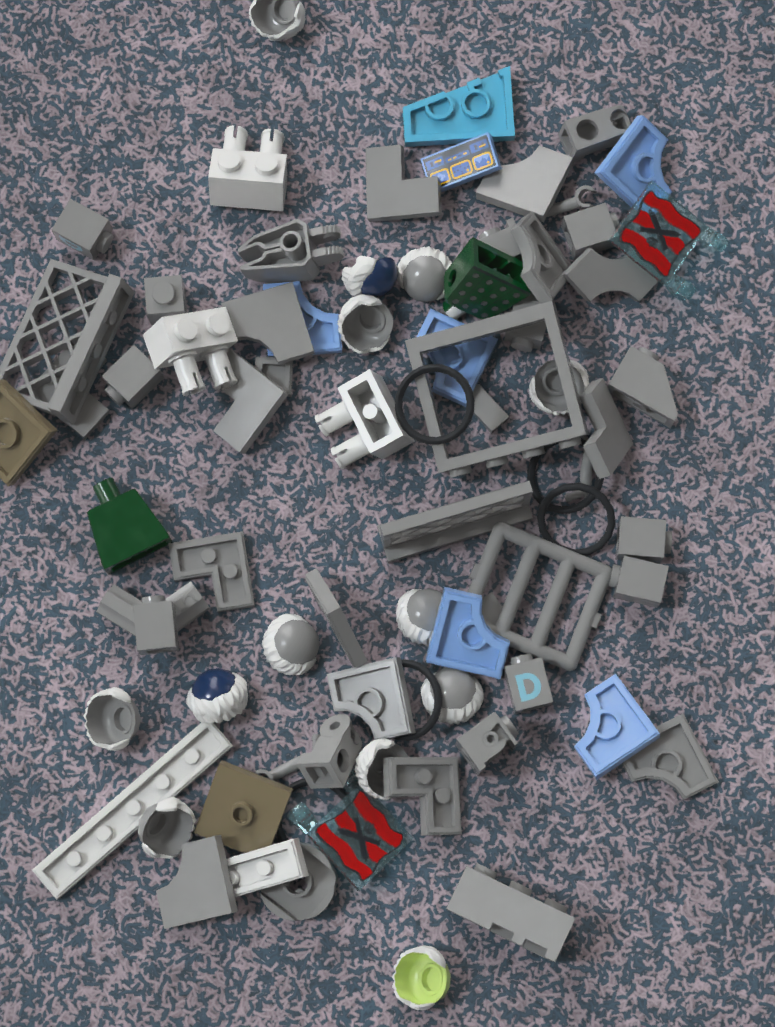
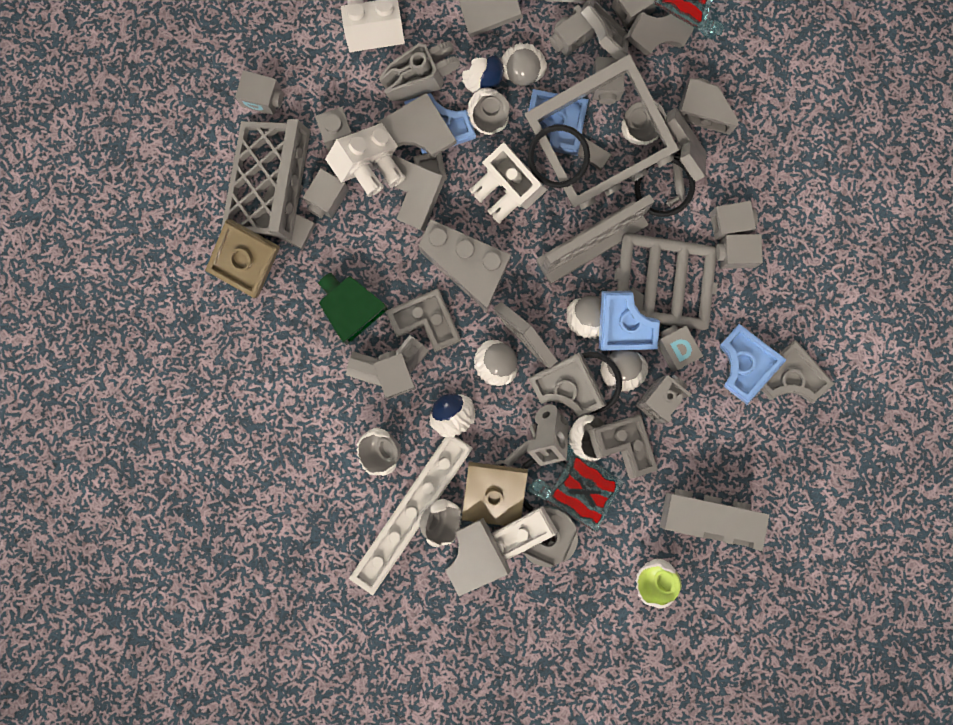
camera: 20 degrees left, 5 degrees up
dark green torso [443,237,531,320] -> none
black piece [537,482,616,556] -> none
none -> light grey wedge [419,219,511,313]

